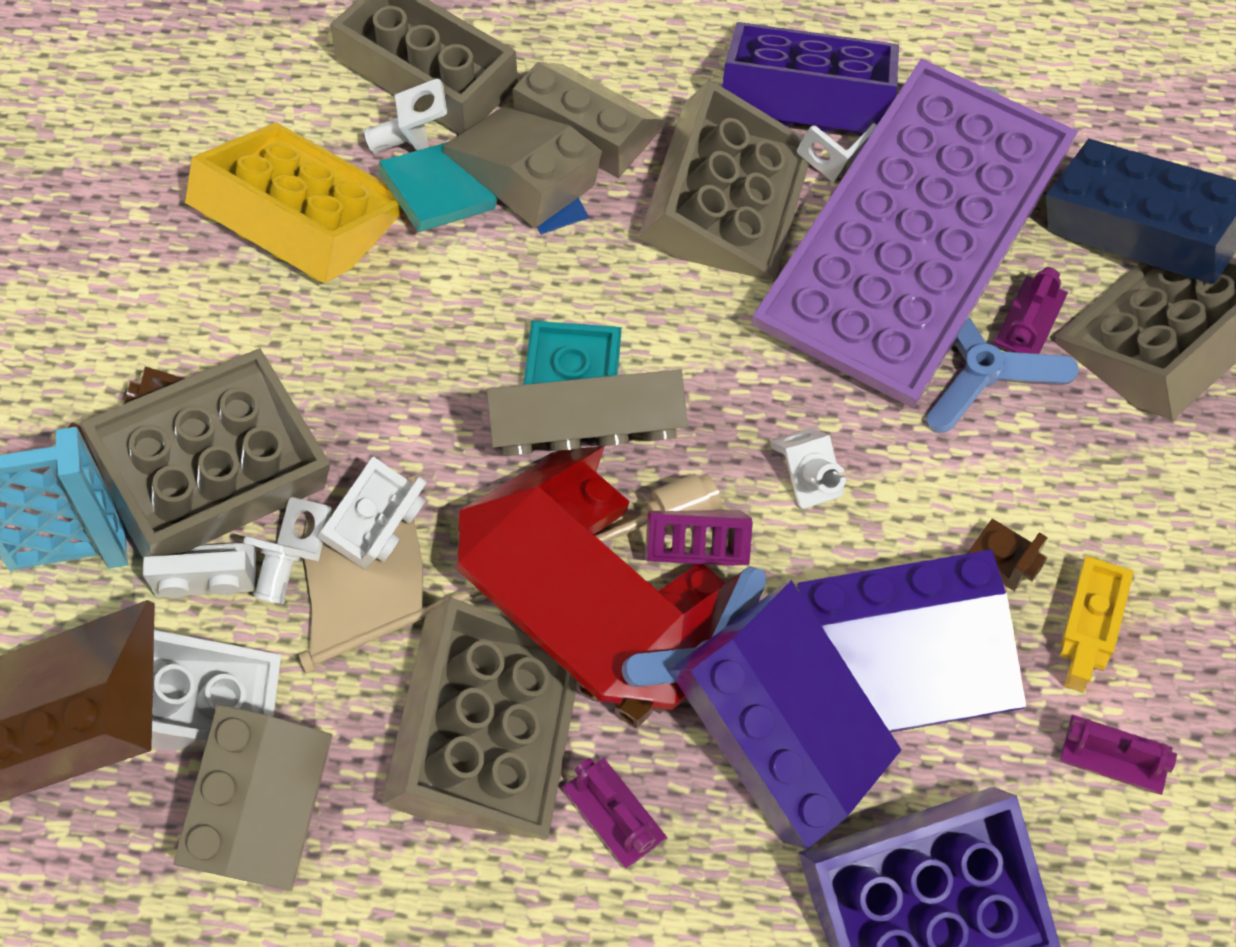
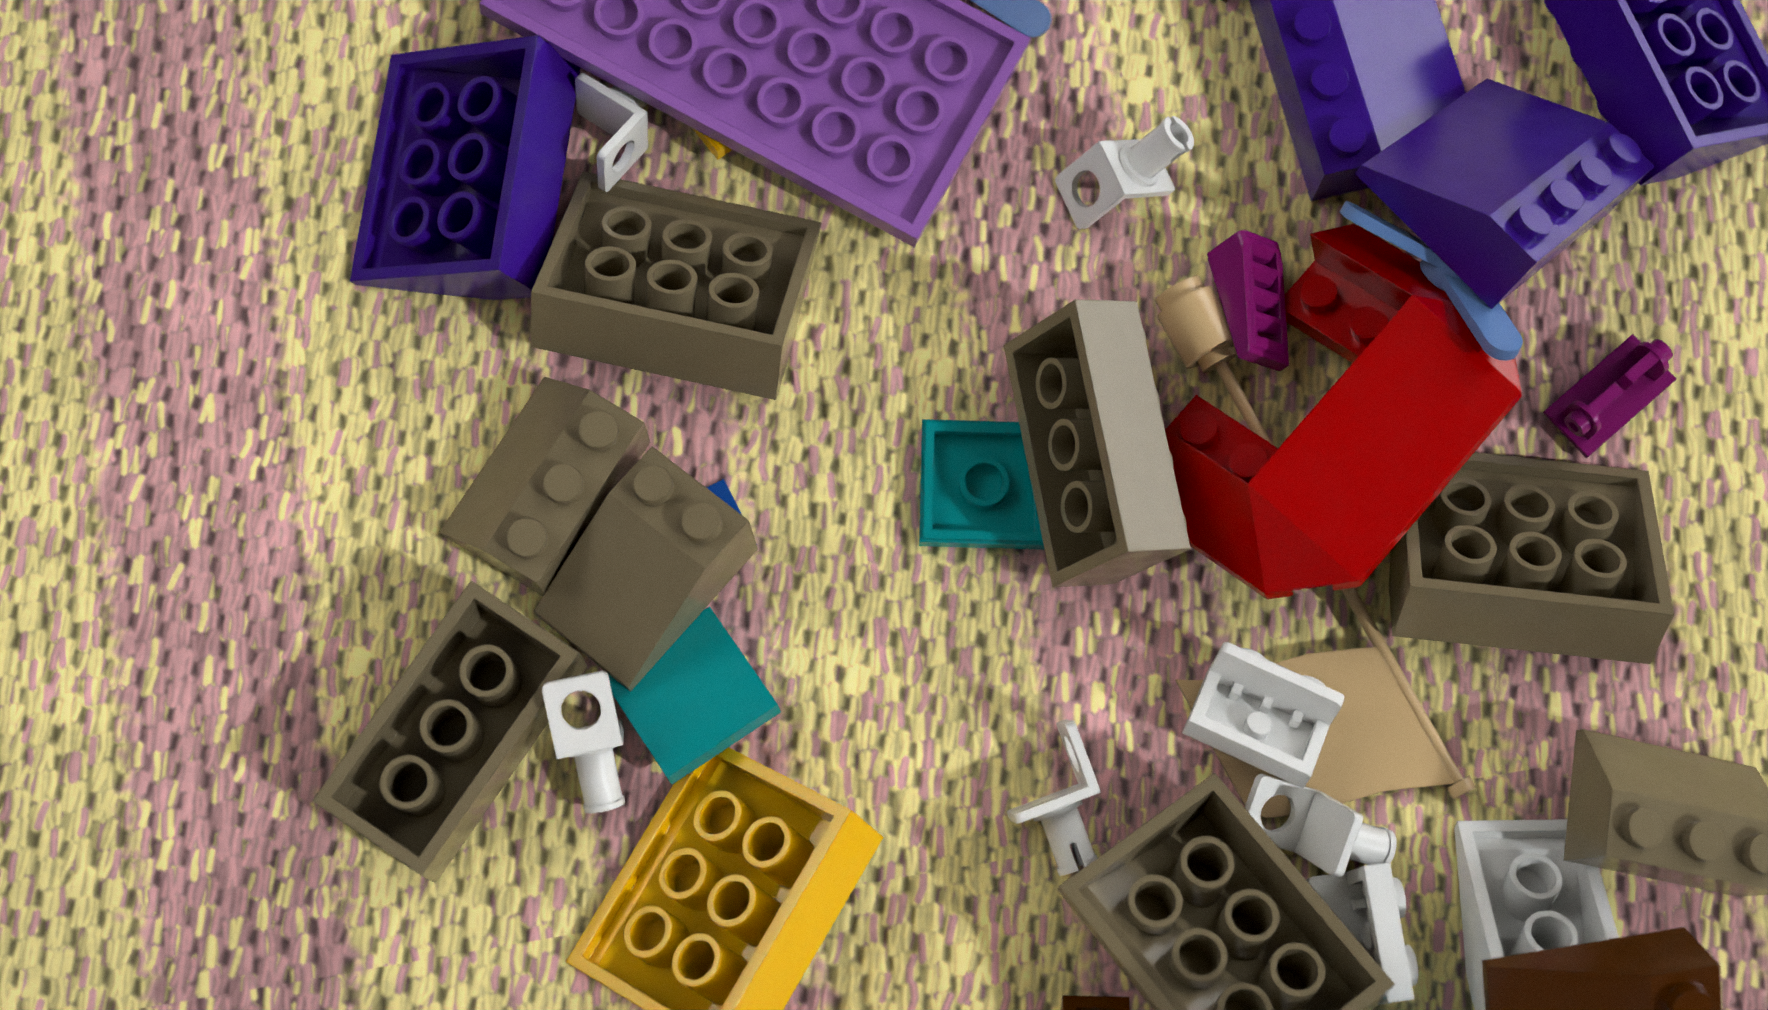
camera: 95 degrees left, 15 degrees up
none -> white bracket [1007,719,1101,876]

